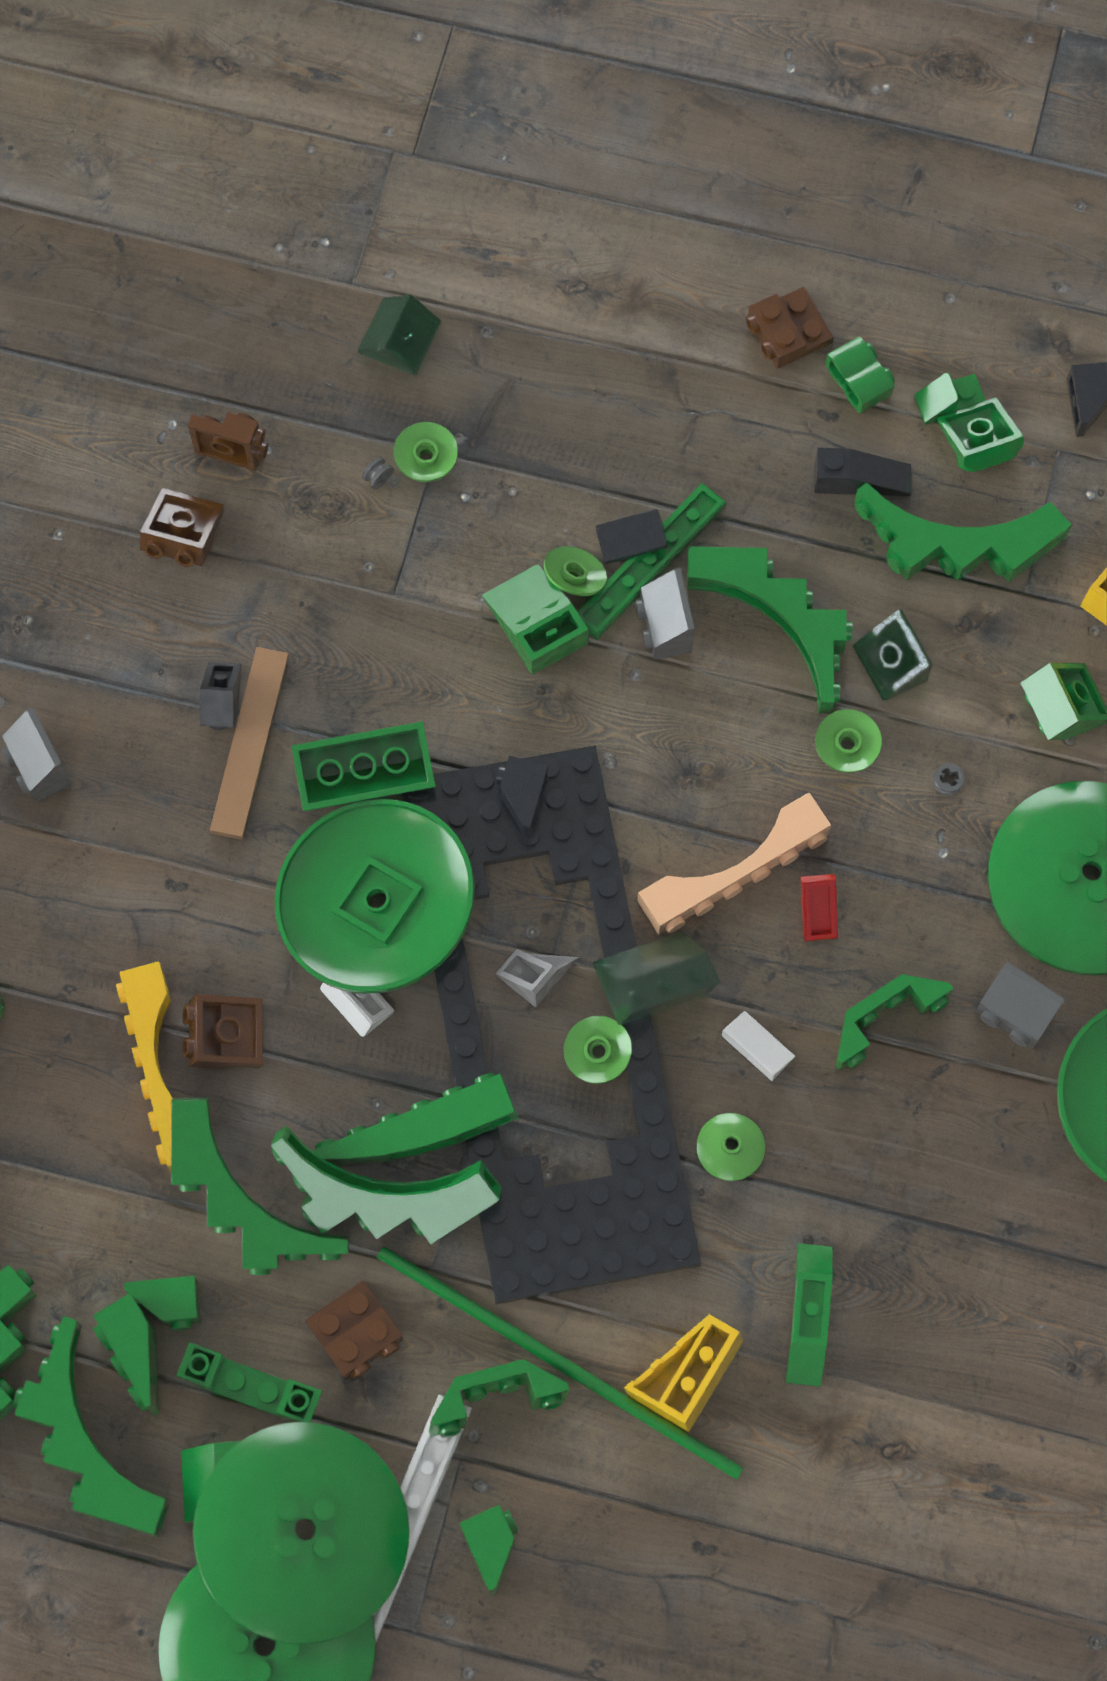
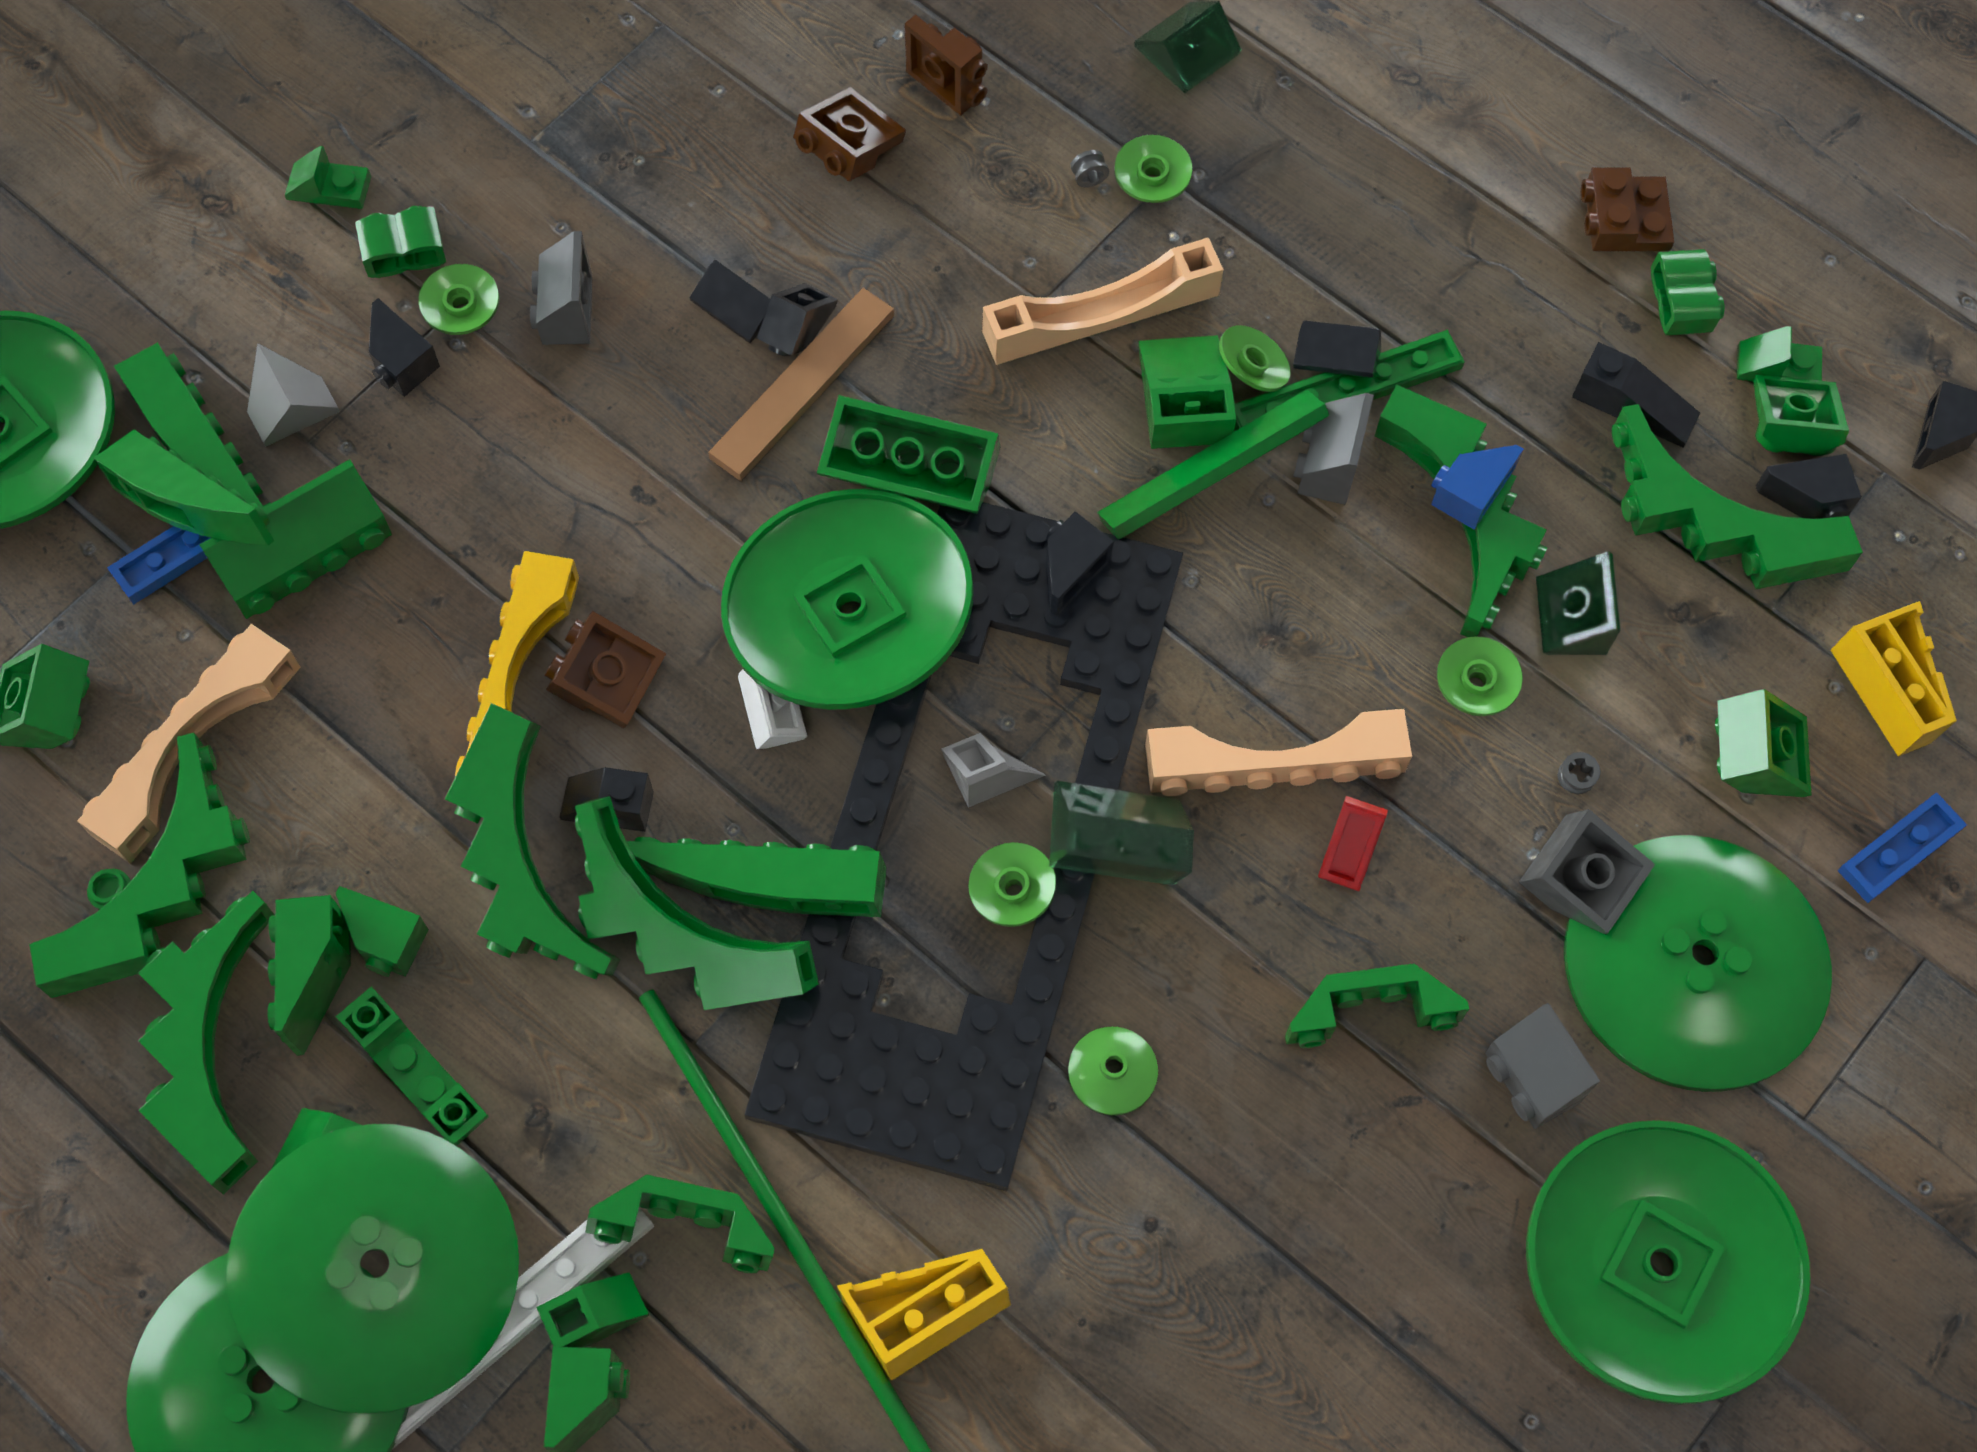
camera: 25 degrees right, 5 degrees down
reddish brown plate [305,1281,403,1380] -> none
white slope [722,1011,795,1081] -> none
green slope [785,1243,833,1387] -> none
none -> green slope [536,1272,650,1348]
none -> black slope [559,767,654,832]
none -> black slope [690,260,770,343]
none -> light nougat arch [983,237,1224,365]
none -> green tile [1097,389,1329,540]
none -> blue slope [1431,445,1524,530]
none -> dark grey slope [1519,809,1655,934]
none -> black slope [1756,454,1862,519]

